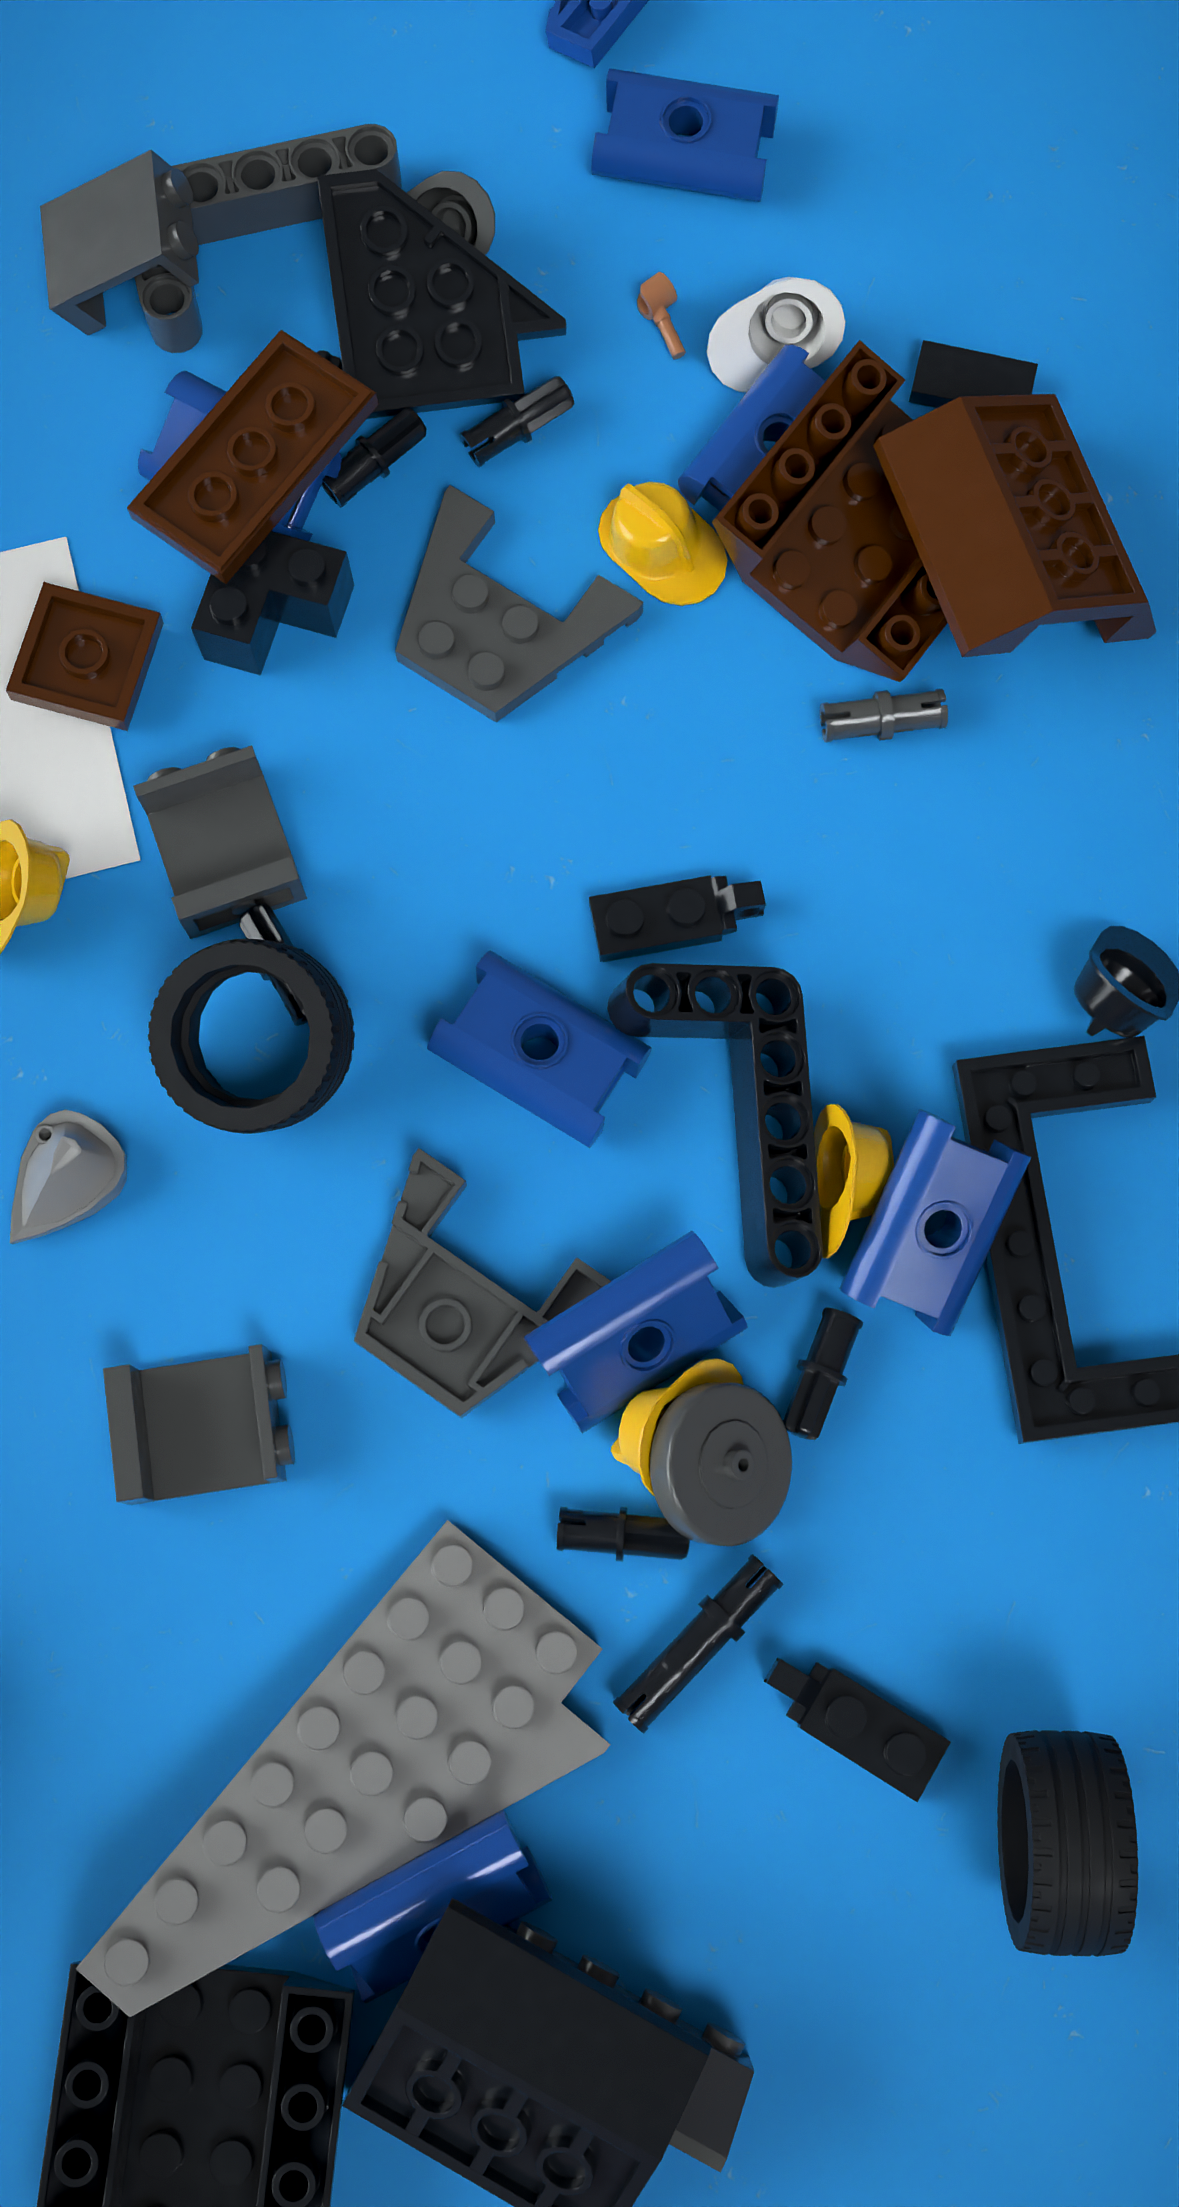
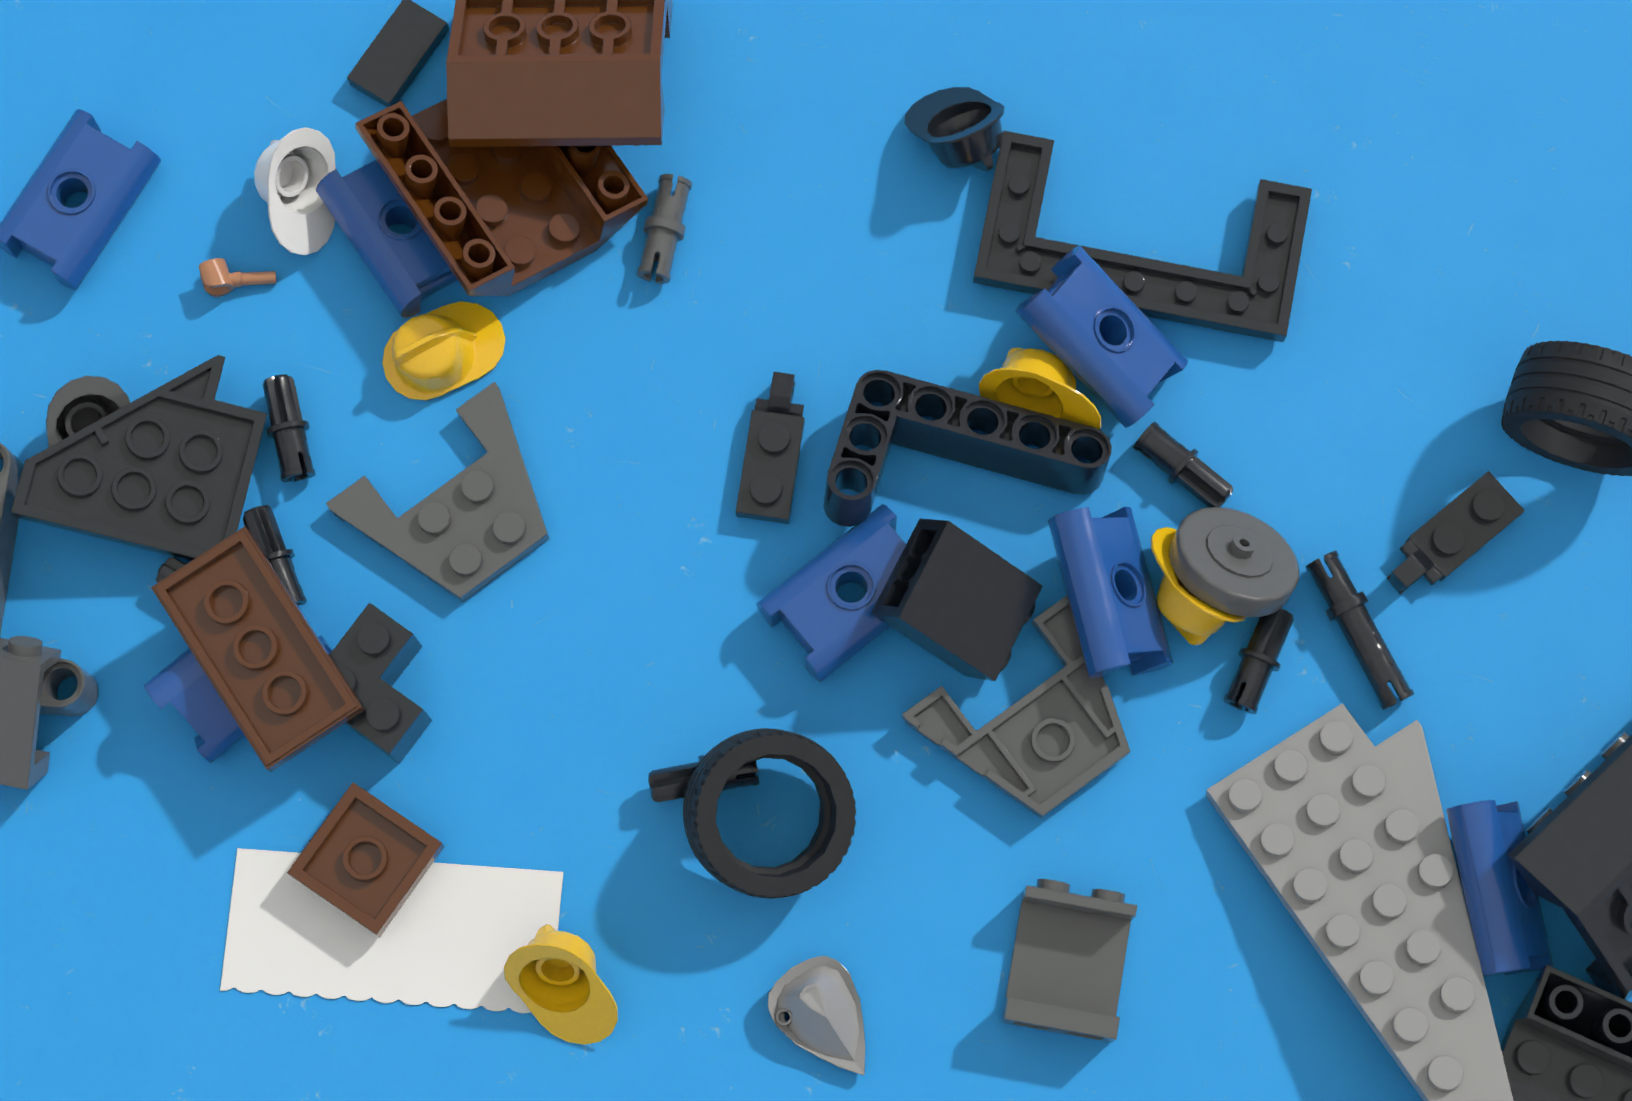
camera: 70 degrees left, 0 degrees up
dark grey panel [133,745,307,939] -> none
none -> black brick [871,518,1043,681]

